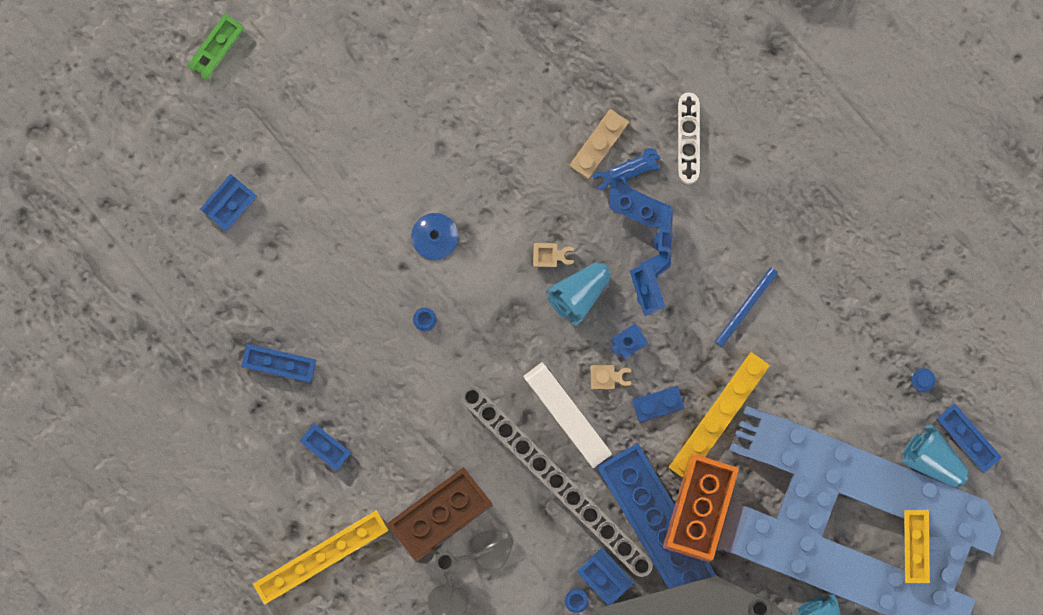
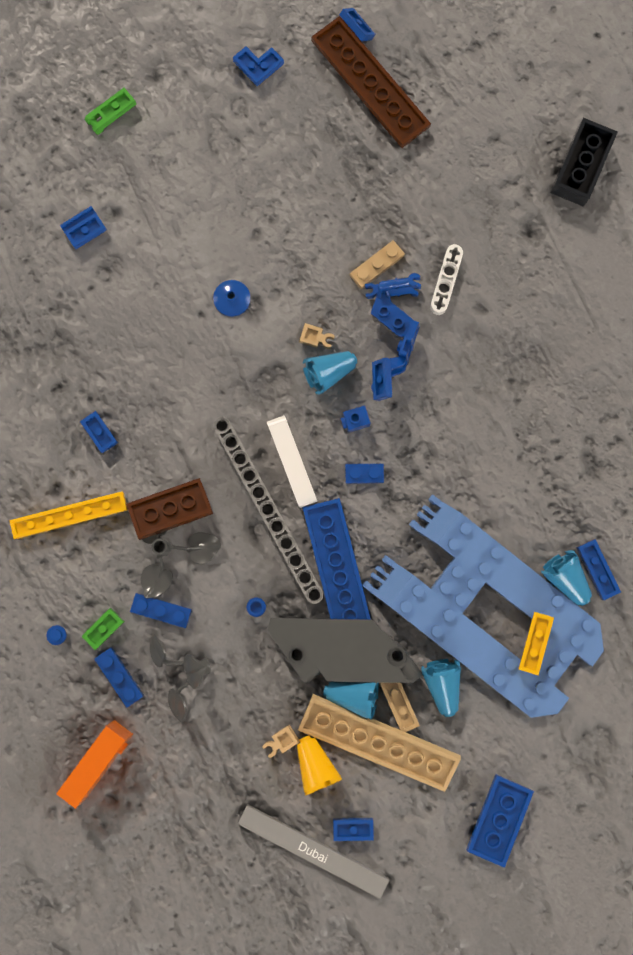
camera: 10 degrees right, 0 degrees up
blue plate [241,344,317,383] -> none
blue plate [413,308,437,331] -> none
blue plate [576,548,634,605] -> none
tan plate [590,365,631,390] -> none
orange brick [663,454,739,562] -> none
yellow plate [668,352,770,478] -> none
blue bar [715,267,778,348] -> none
blue plate [911,368,936,392] -> none

